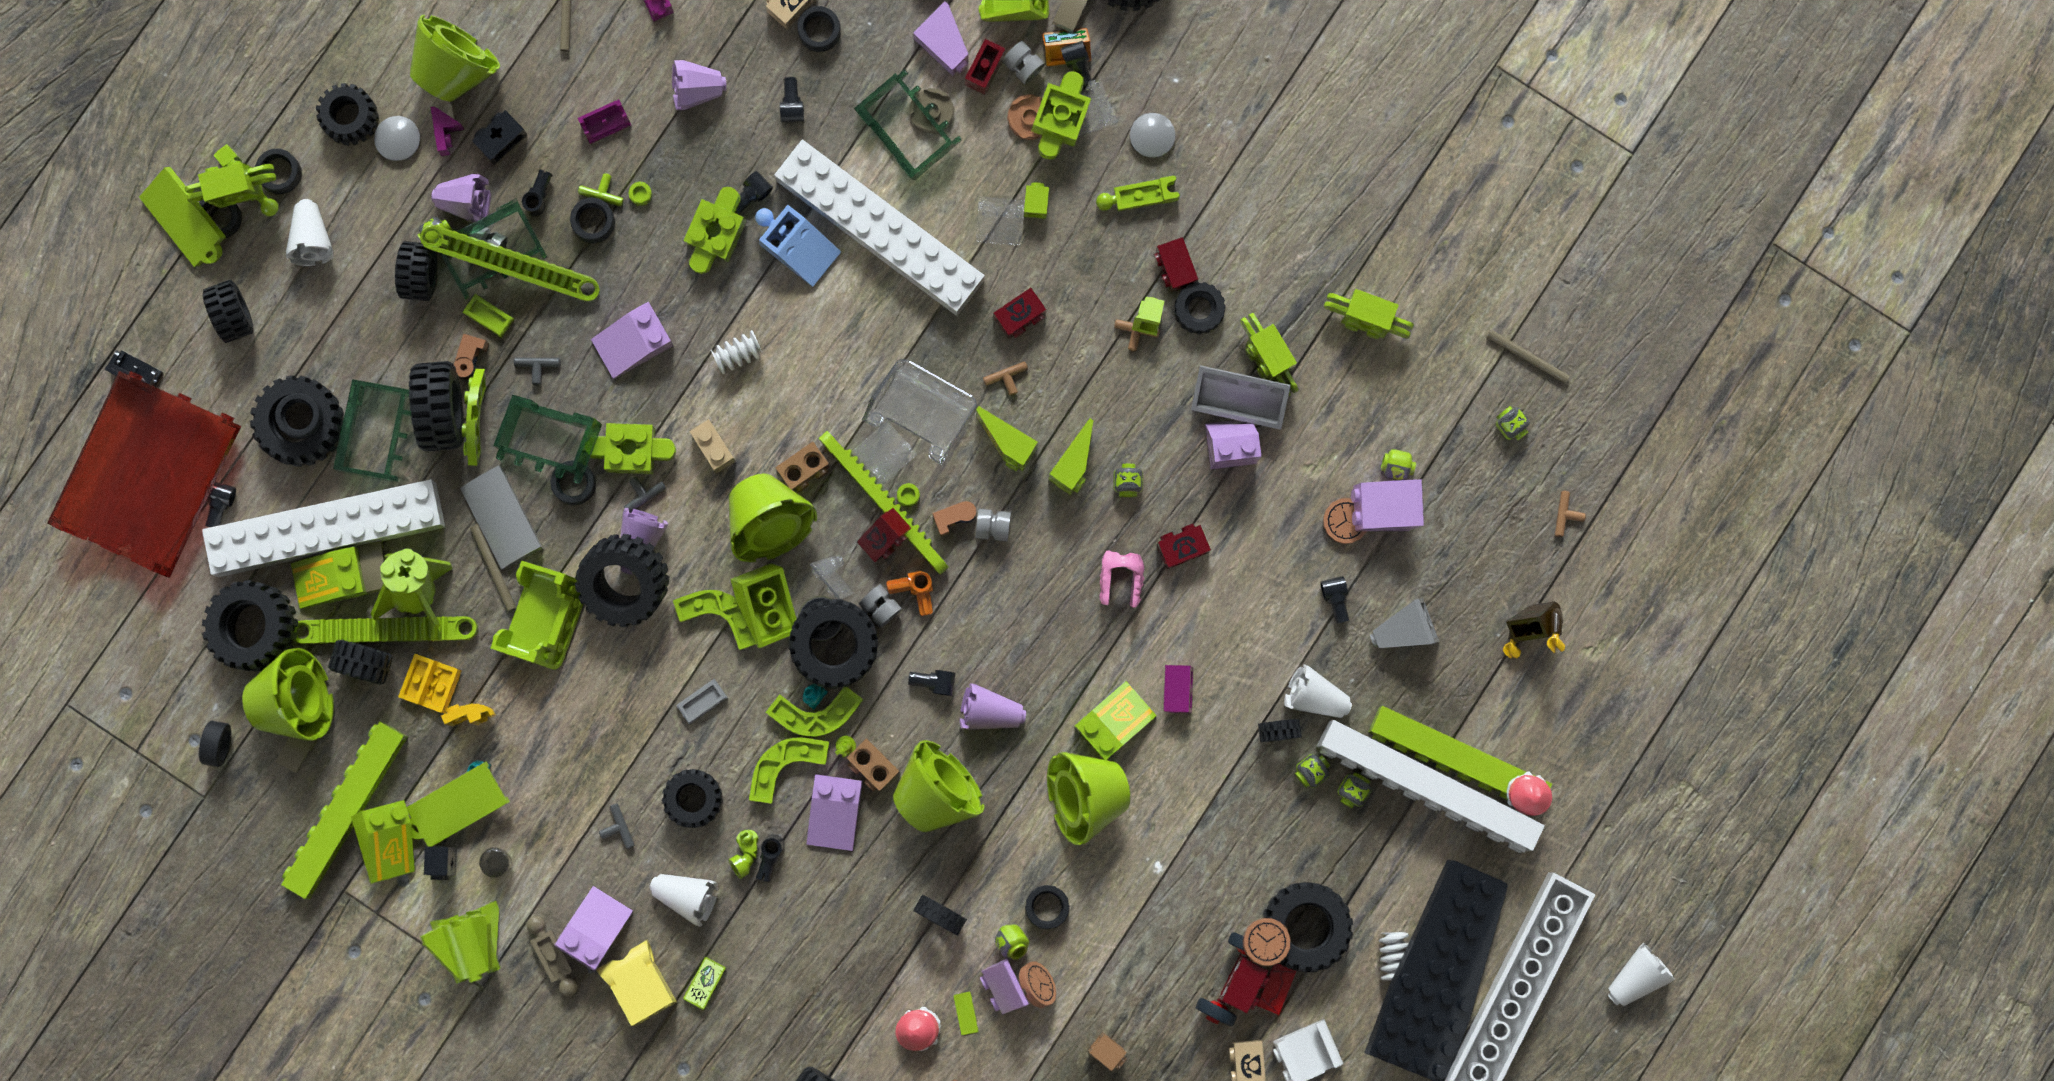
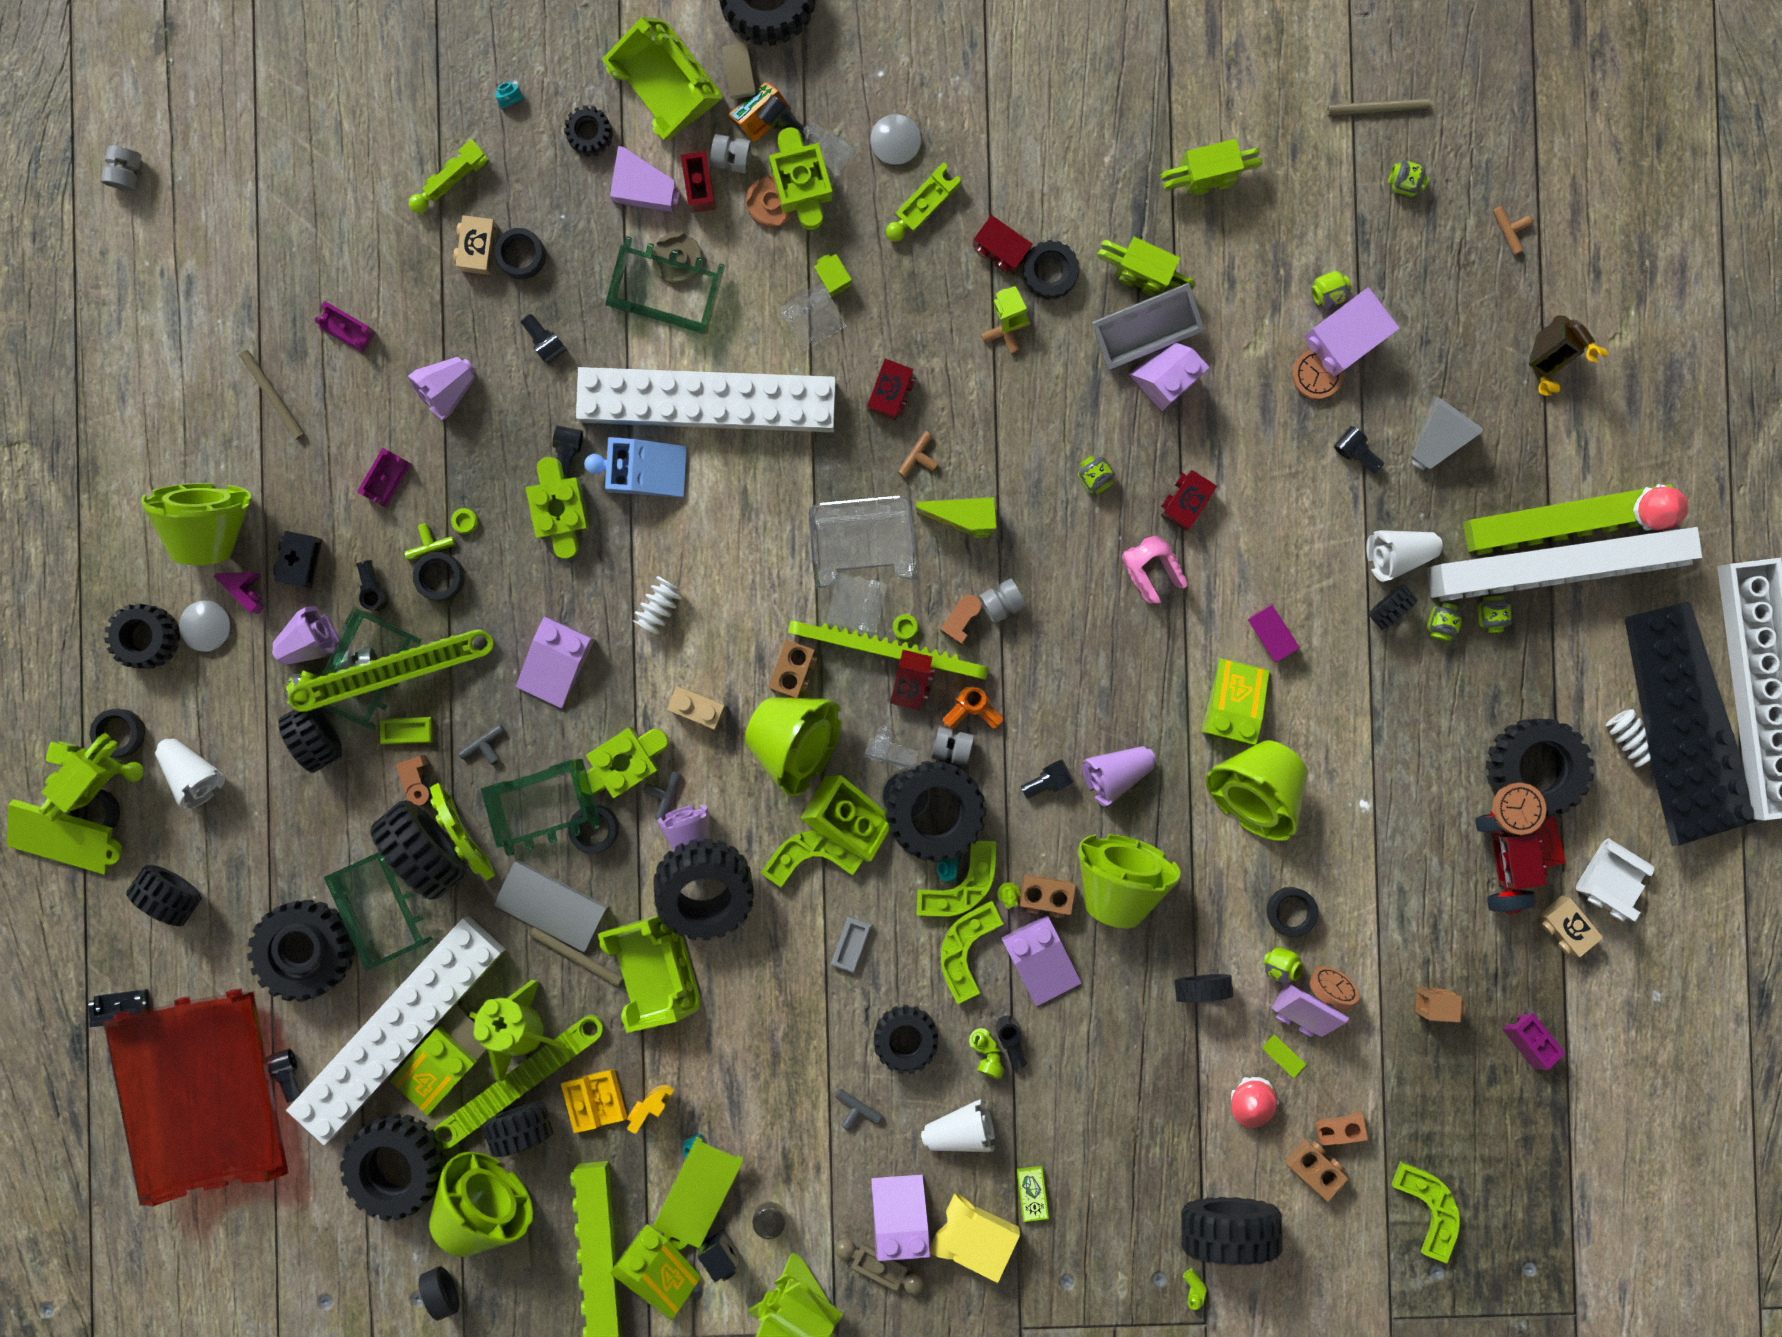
camera: 35 degrees left, 5 degrees up
lime slope [1048,418,1094,496] -> none

